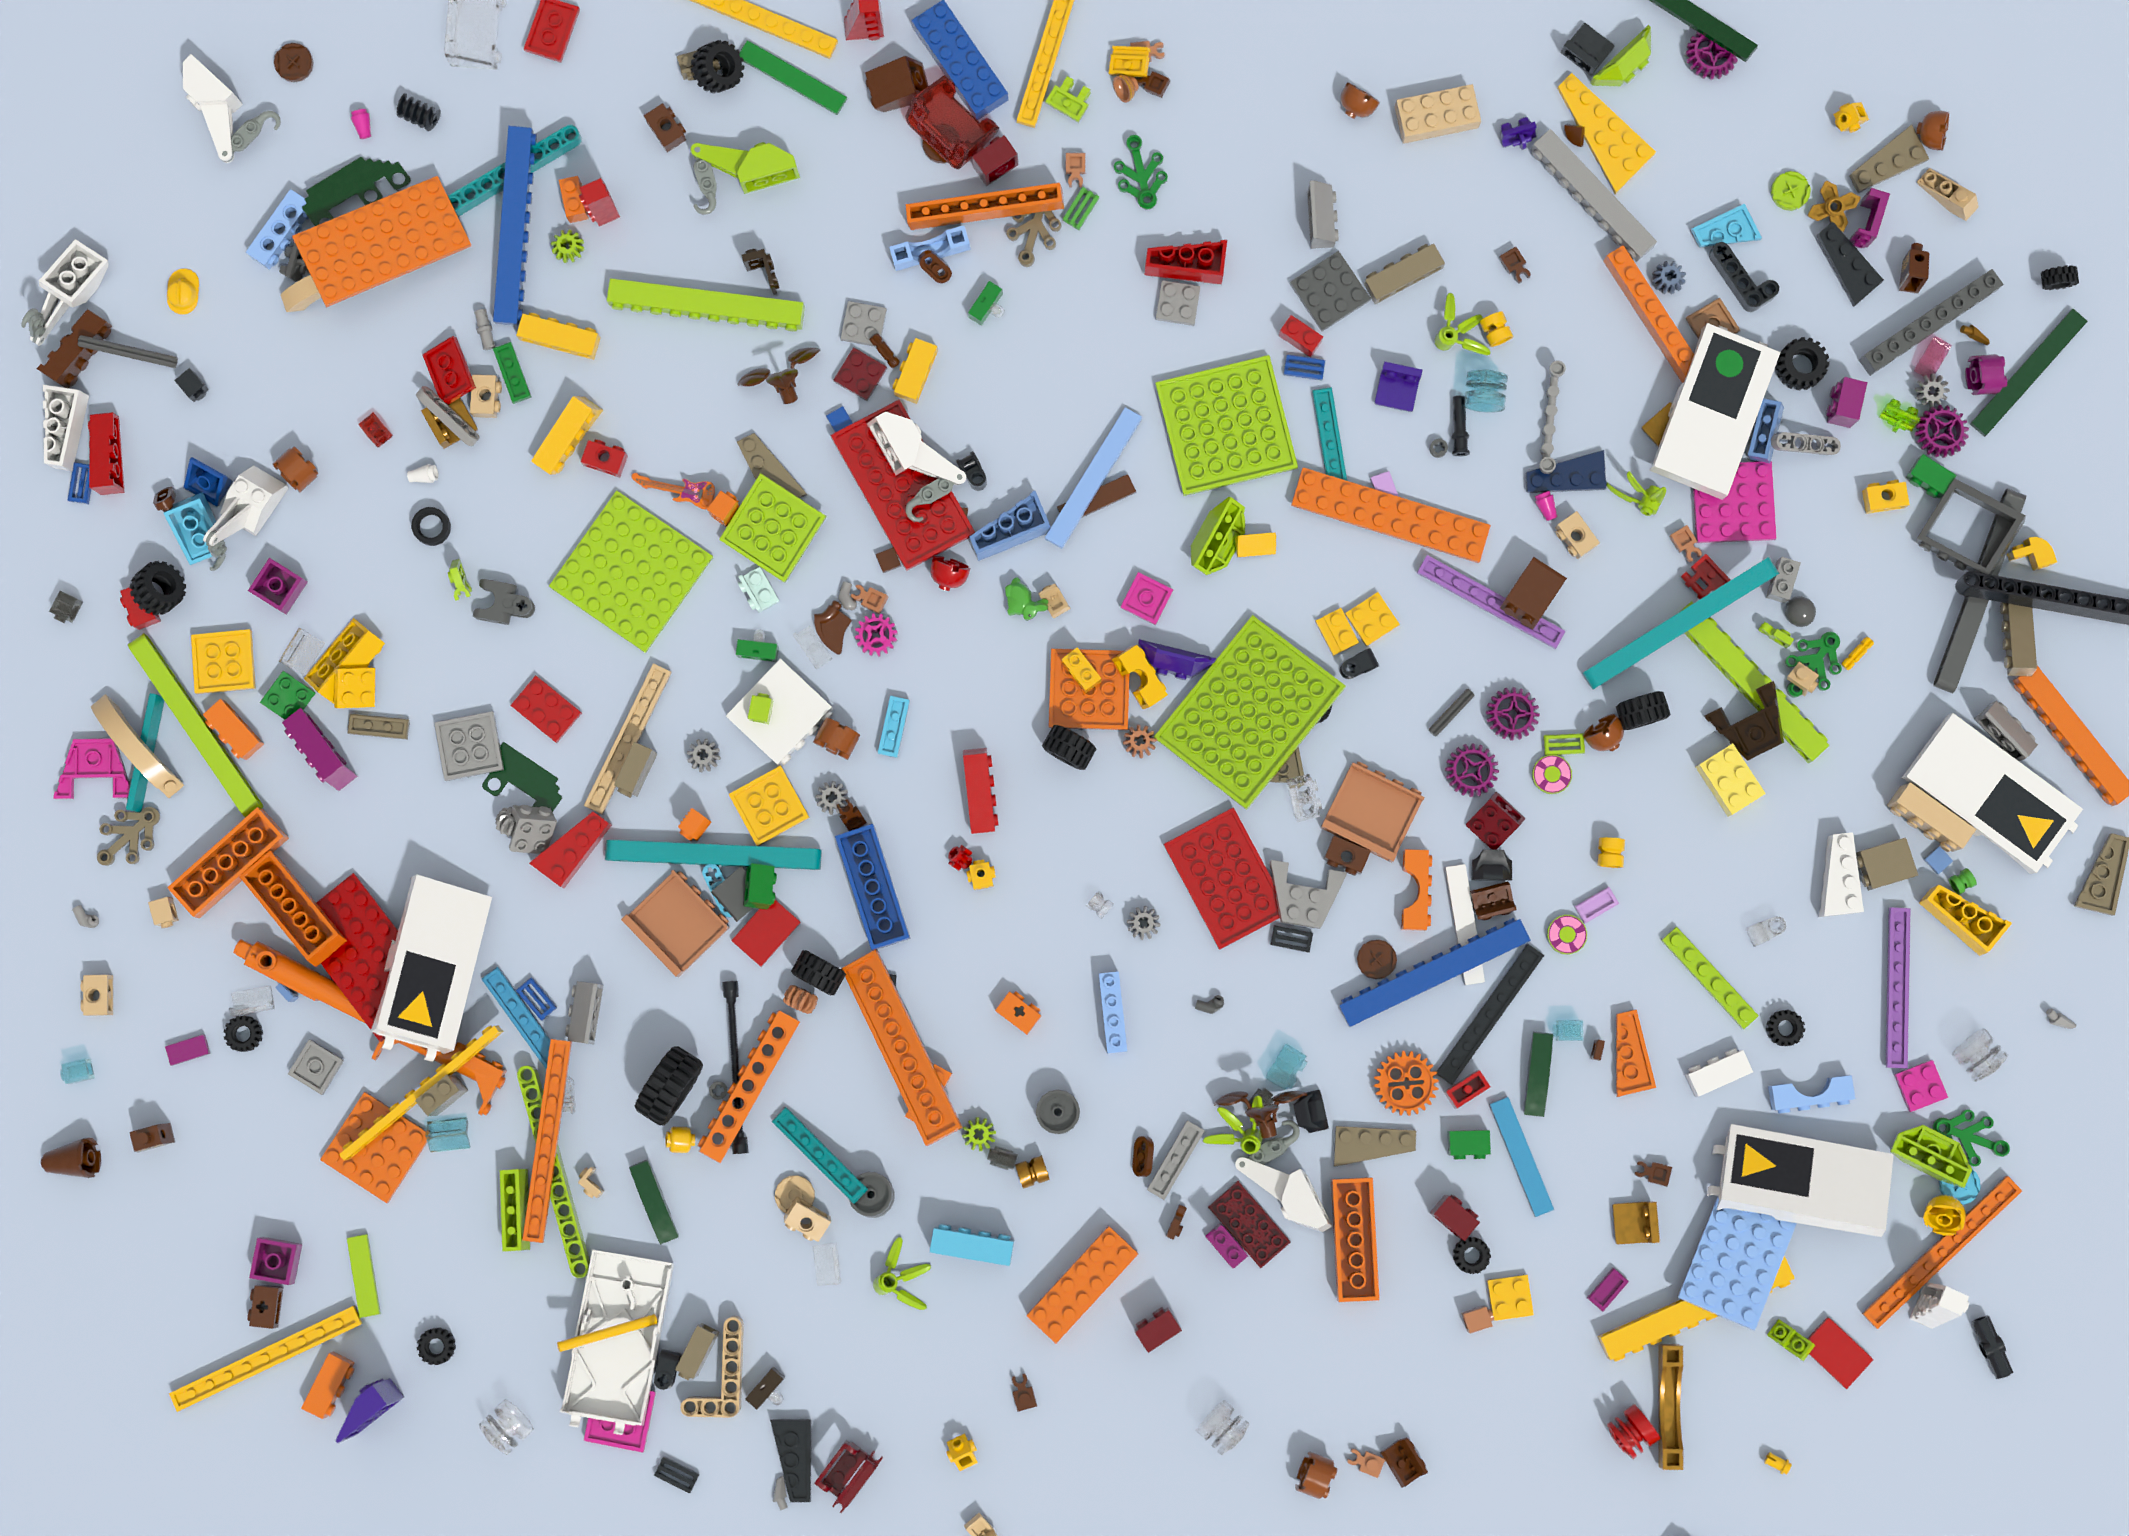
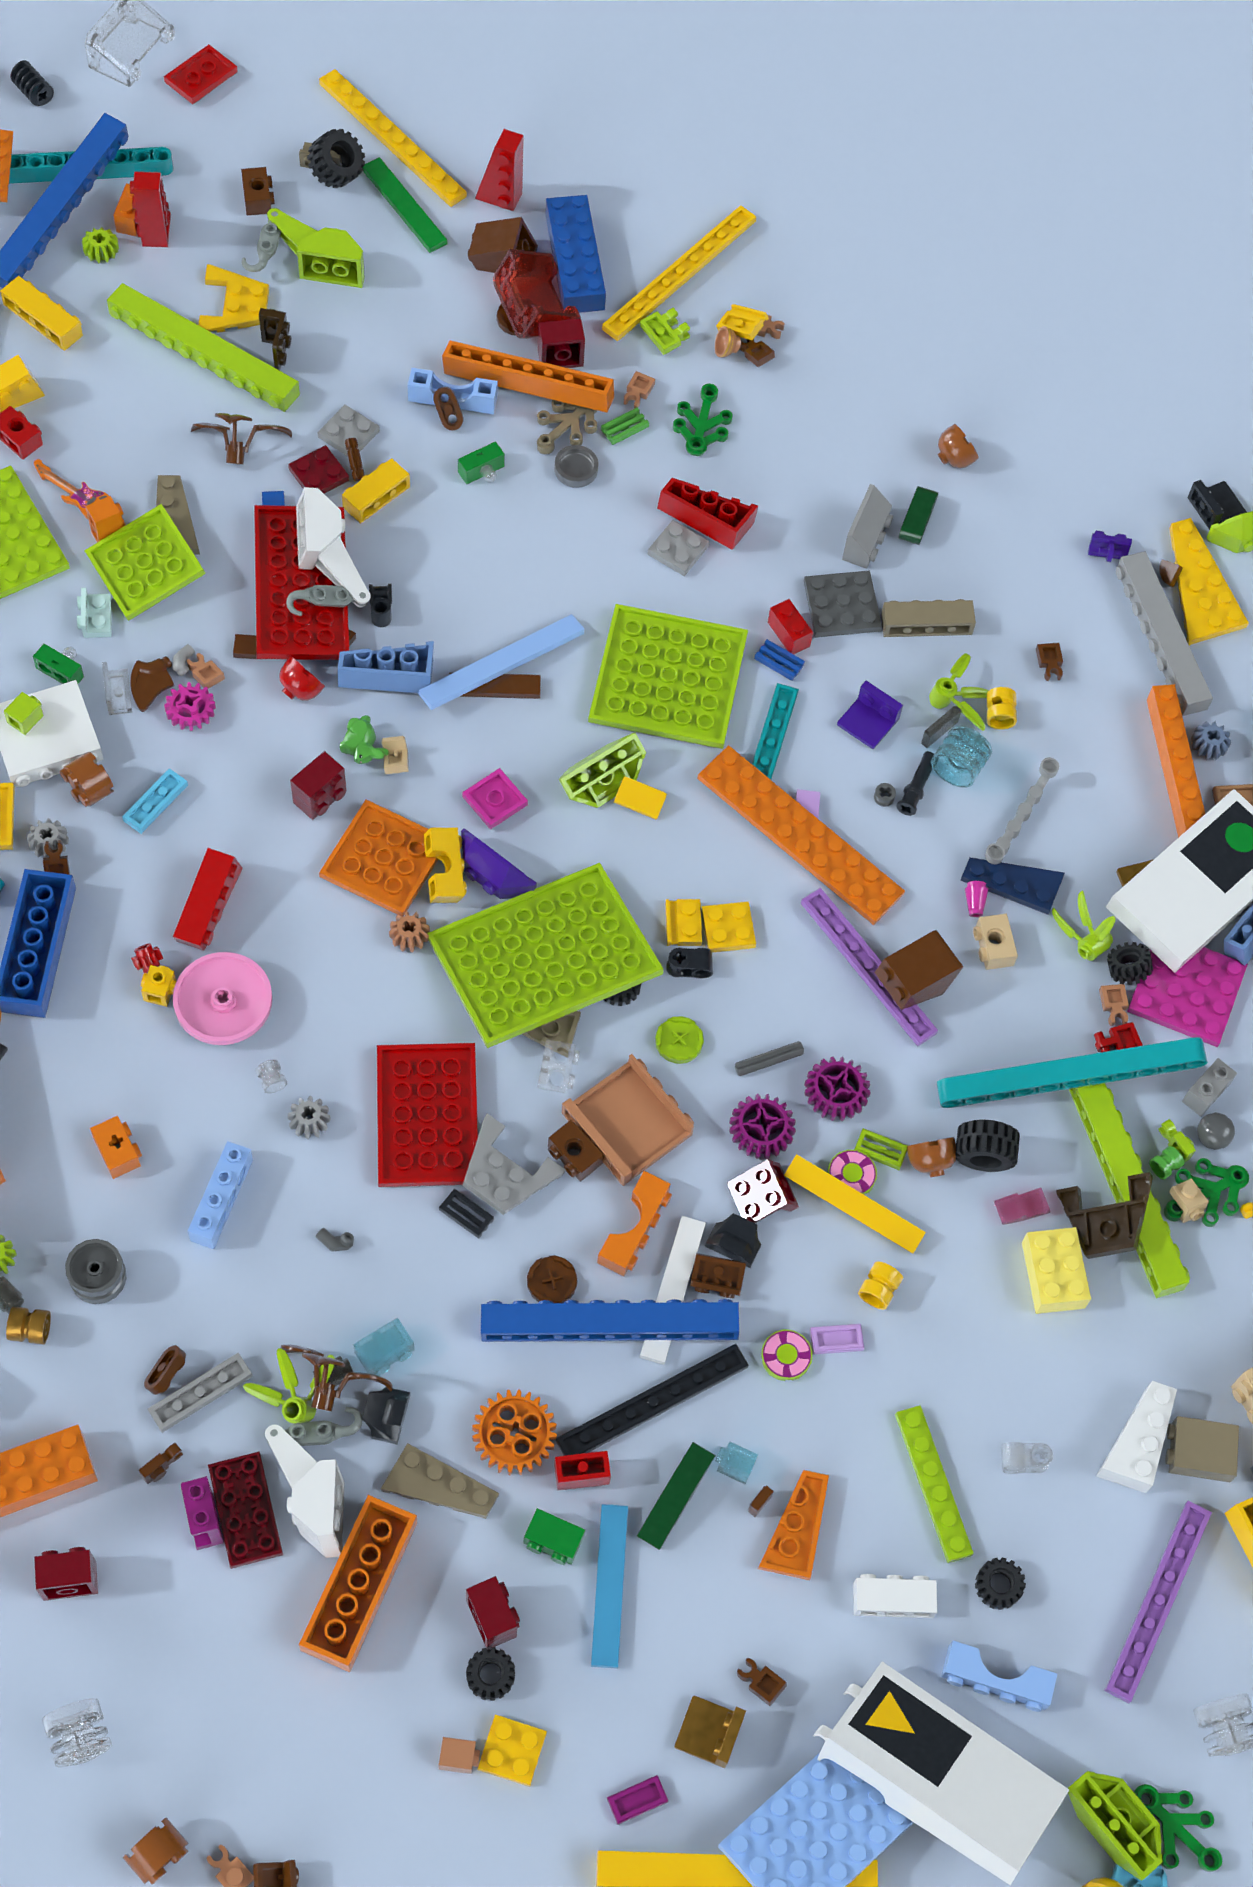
camera: 15 degrees right, 20 degrees down
black tyre [1042,725,1097,770] -> none
yellow brick [1061,647,1101,693] -> none
tan brick [1395,84,1481,144] -> none
dark pink plate [1894,1060,1948,1112] -> none
none -> bright pink dish [173,952,272,1045]
none -> yellow wing [198,264,269,333]
none -> dark red brick [290,751,346,820]
none -> flat silver piece [554,445,598,488]
none -> lime tile [655,1016,704,1064]
none -> yellow tile [784,1154,926,1254]
none -> dark green beam [898,486,939,545]
none -> clear smoke tile [921,706,962,748]
none -> clear pink slope [994,1187,1050,1225]
none -> black tyre [1107,942,1153,985]
none -> bright green wheel [1149,1146,1184,1180]

